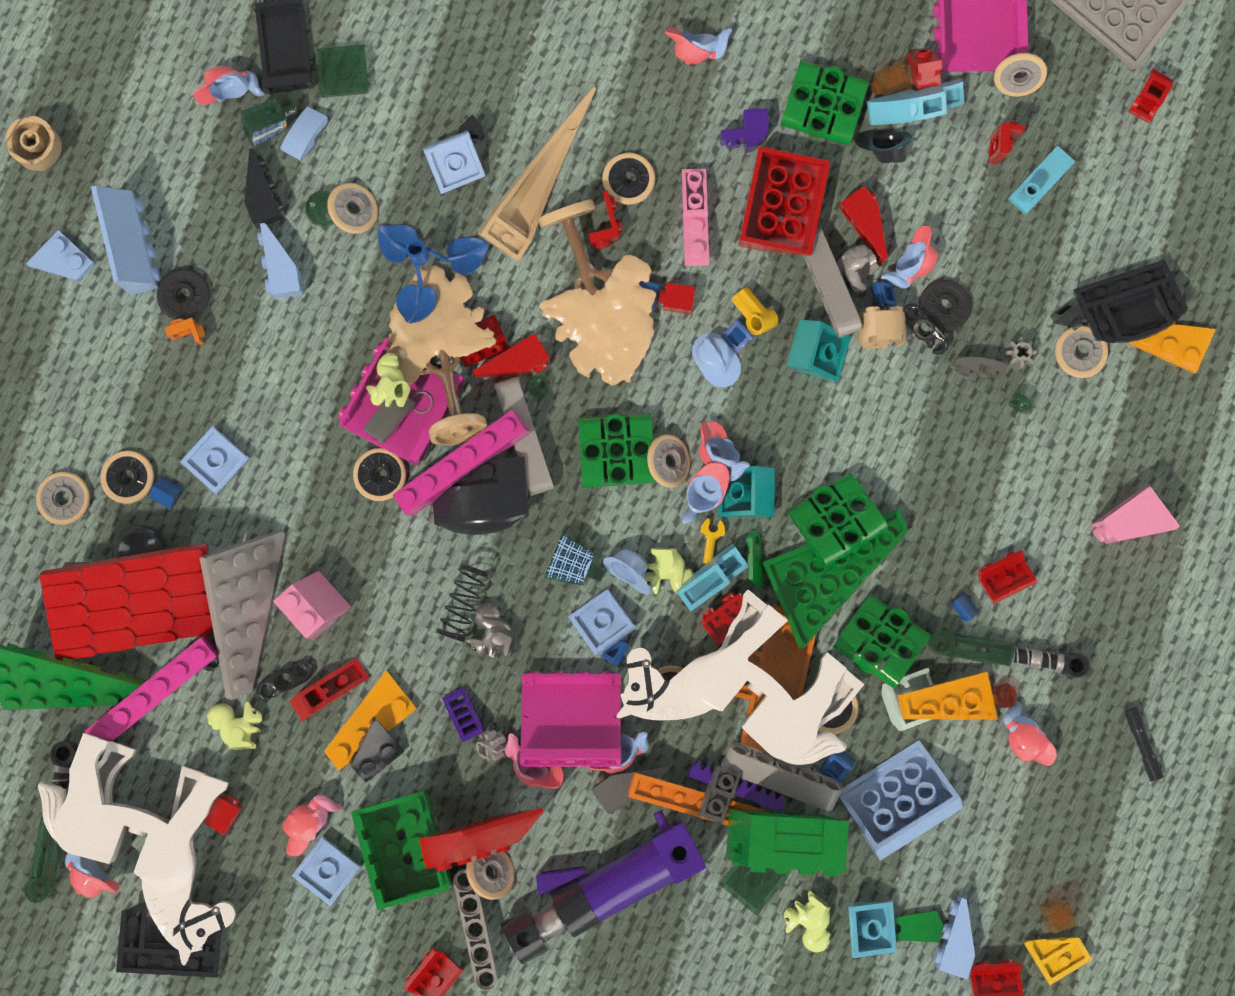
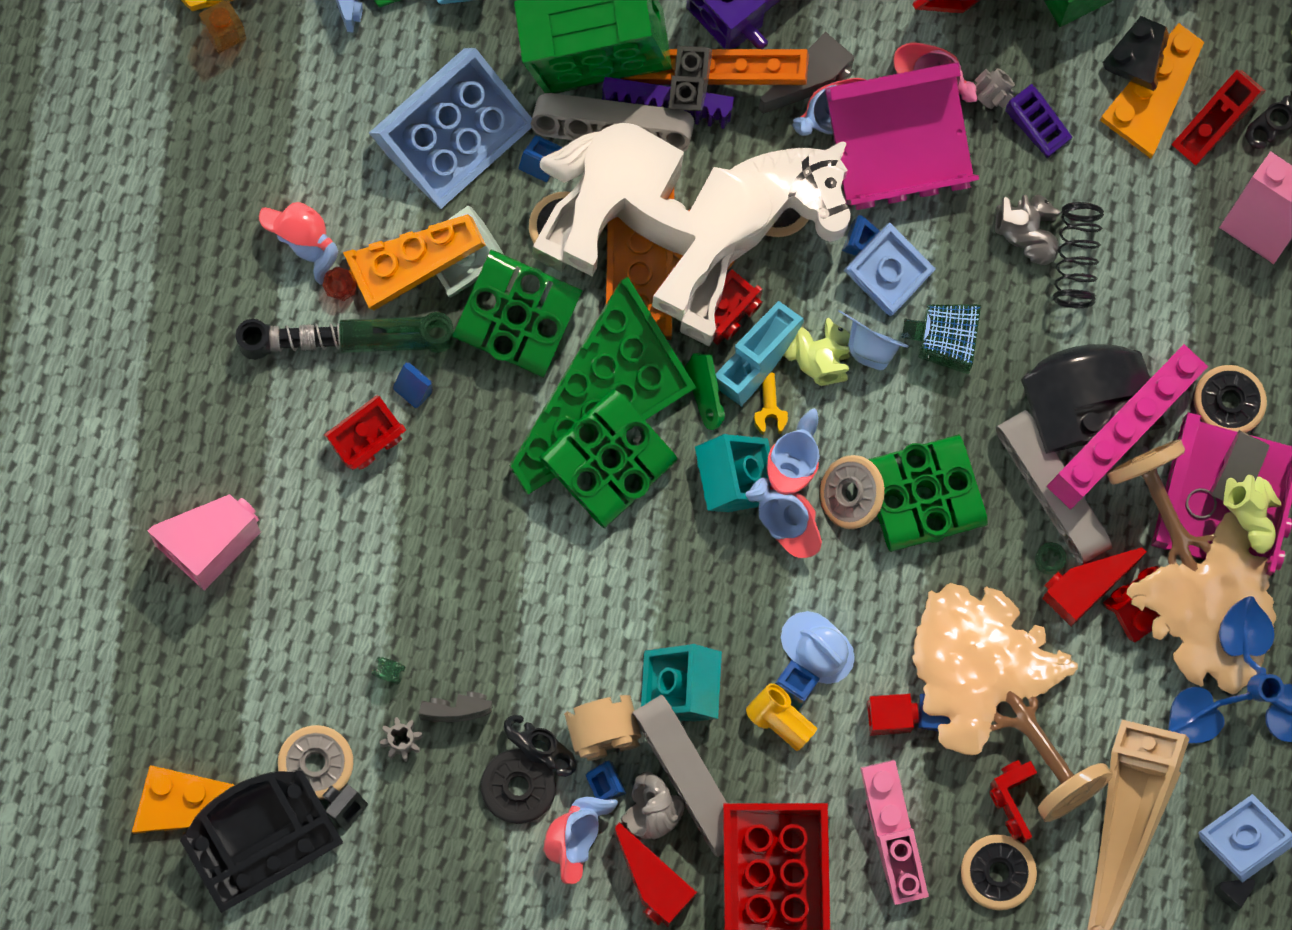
camera: 165 degrees right, 10 degrees down
black piece [1124,707,1164,782] -> none

